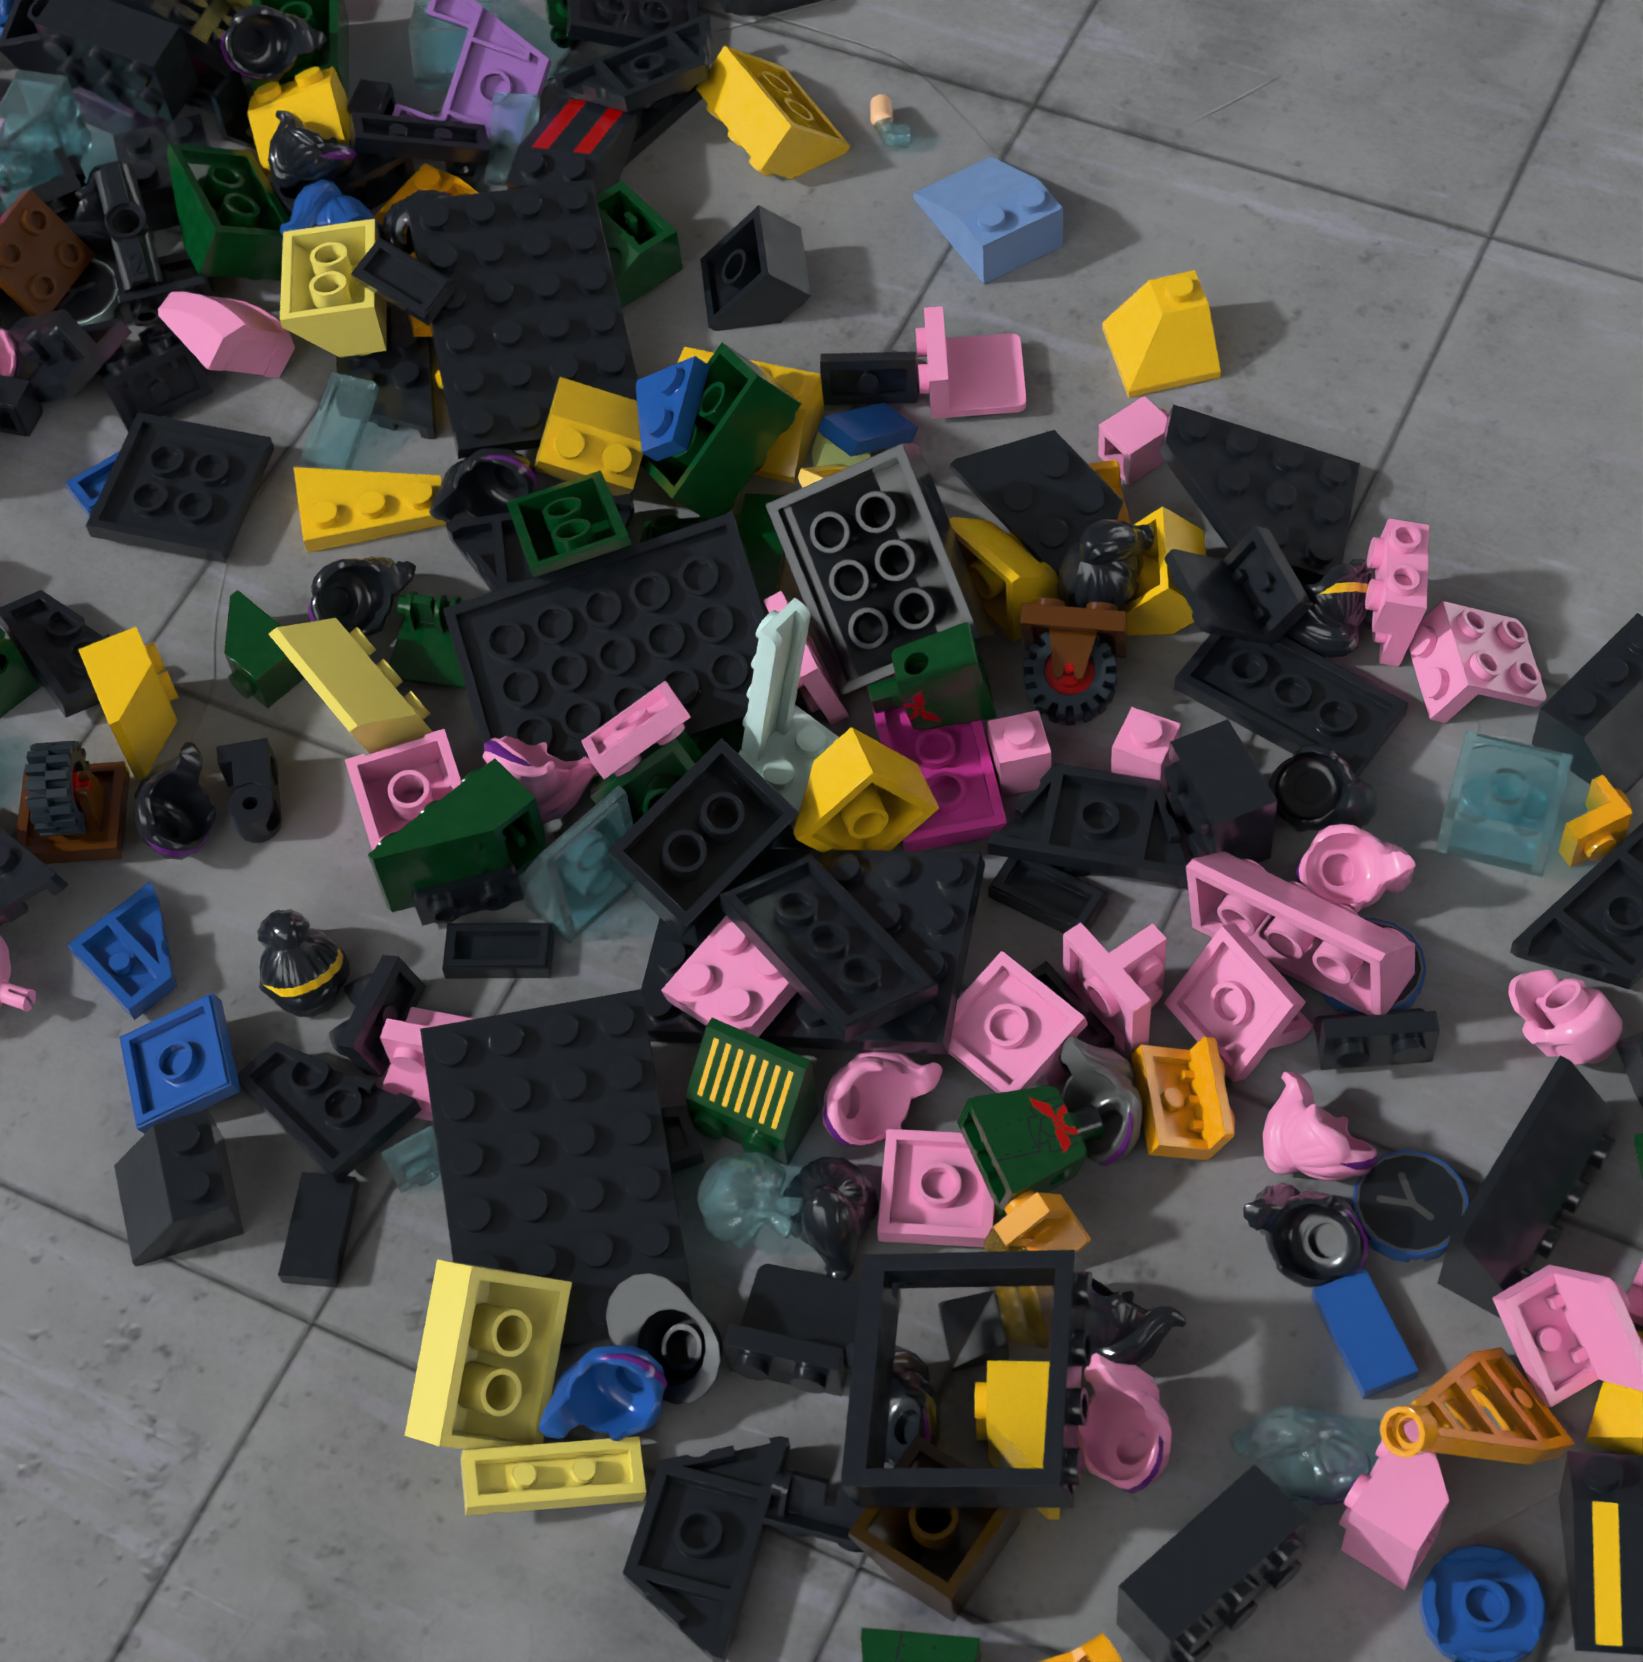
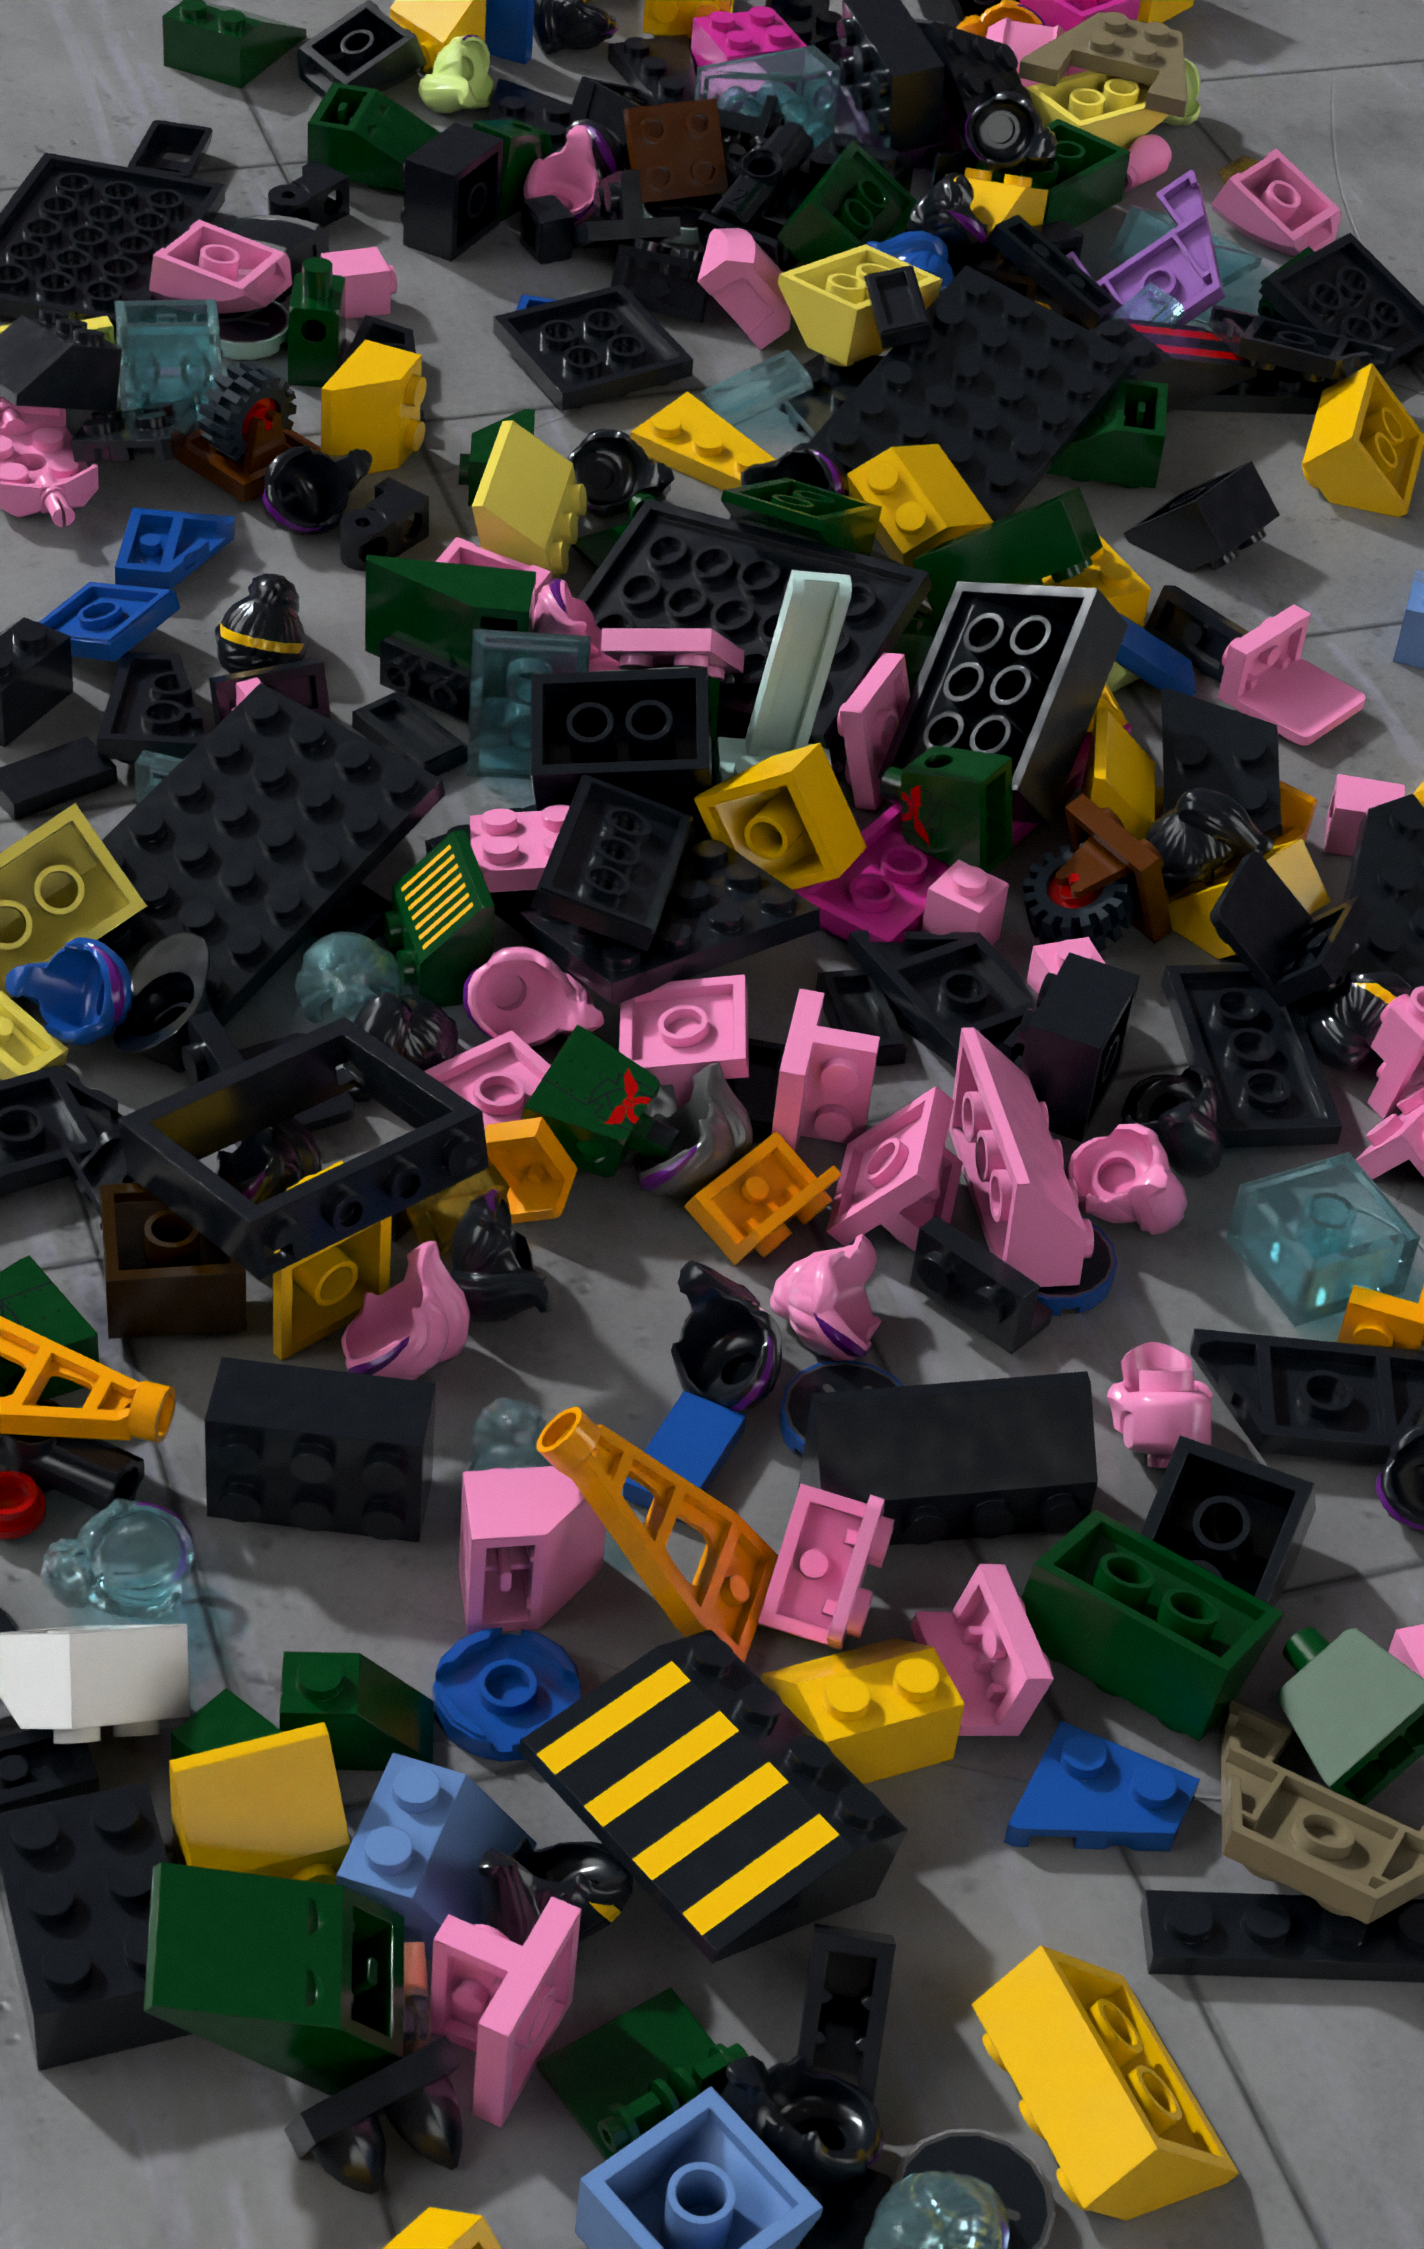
camera: 35 degrees right, 15 degrees down
blue wing [636,356,710,462] -> none

